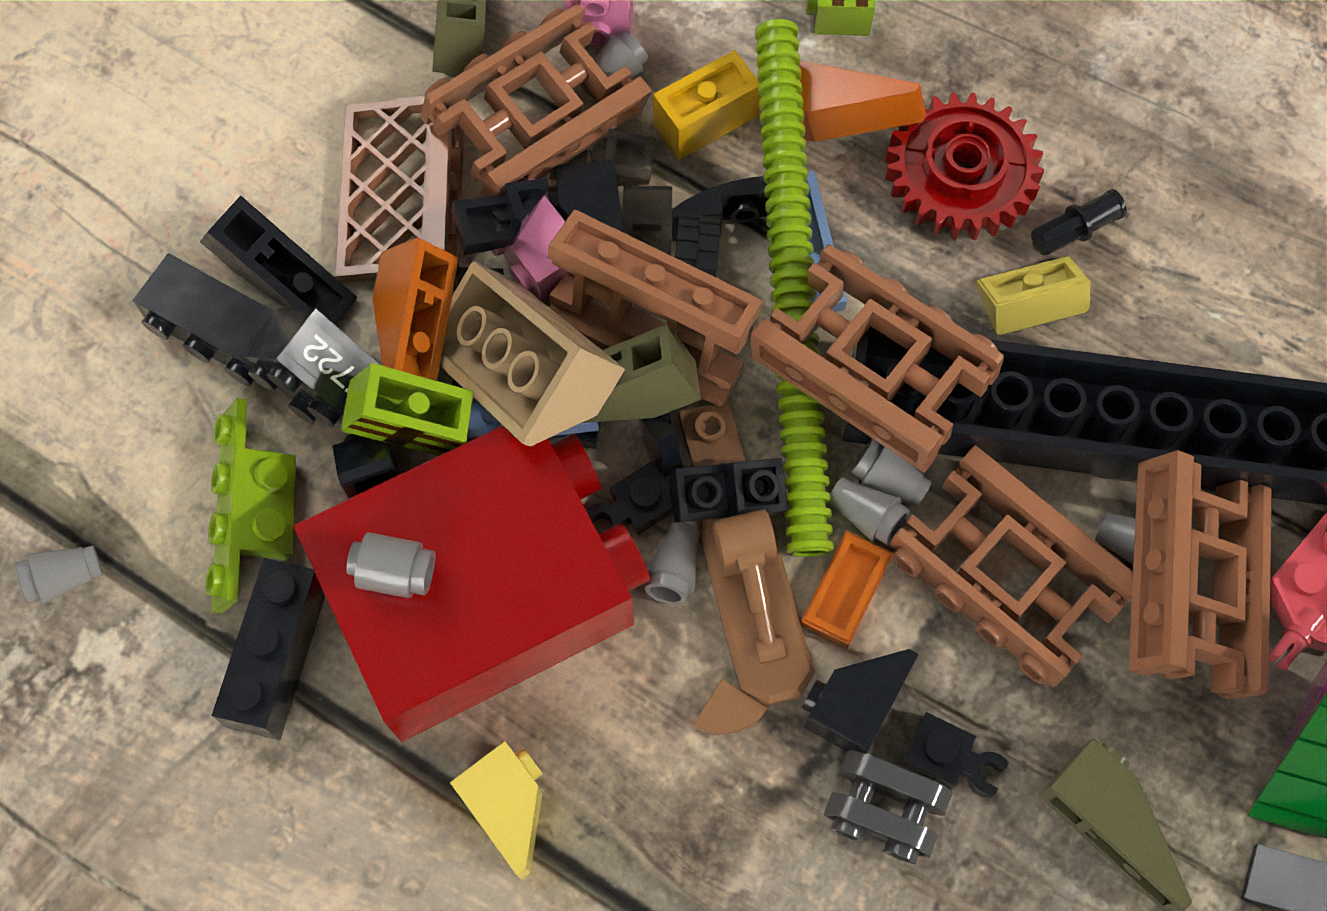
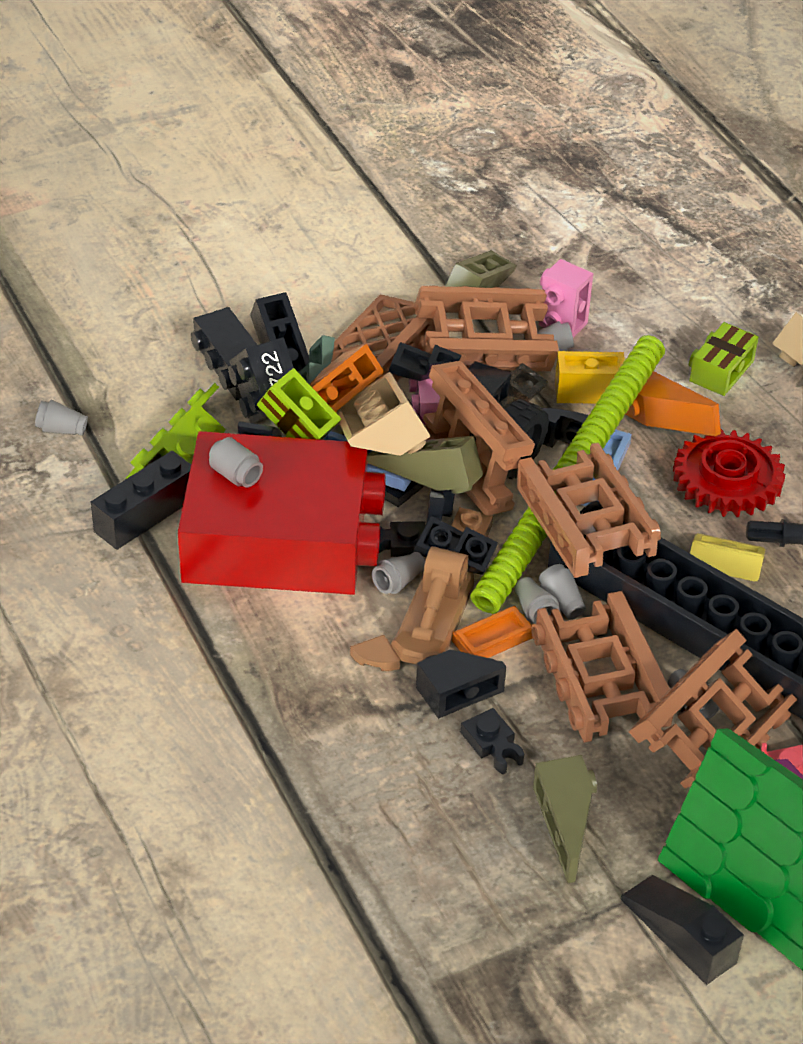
camera: 30 degrees right, 25 degrees down
light yellow slope [450,741,543,880] -> none
dark grey brick [824,750,953,864] -> none
none -> sand green slope [299,335,335,384]

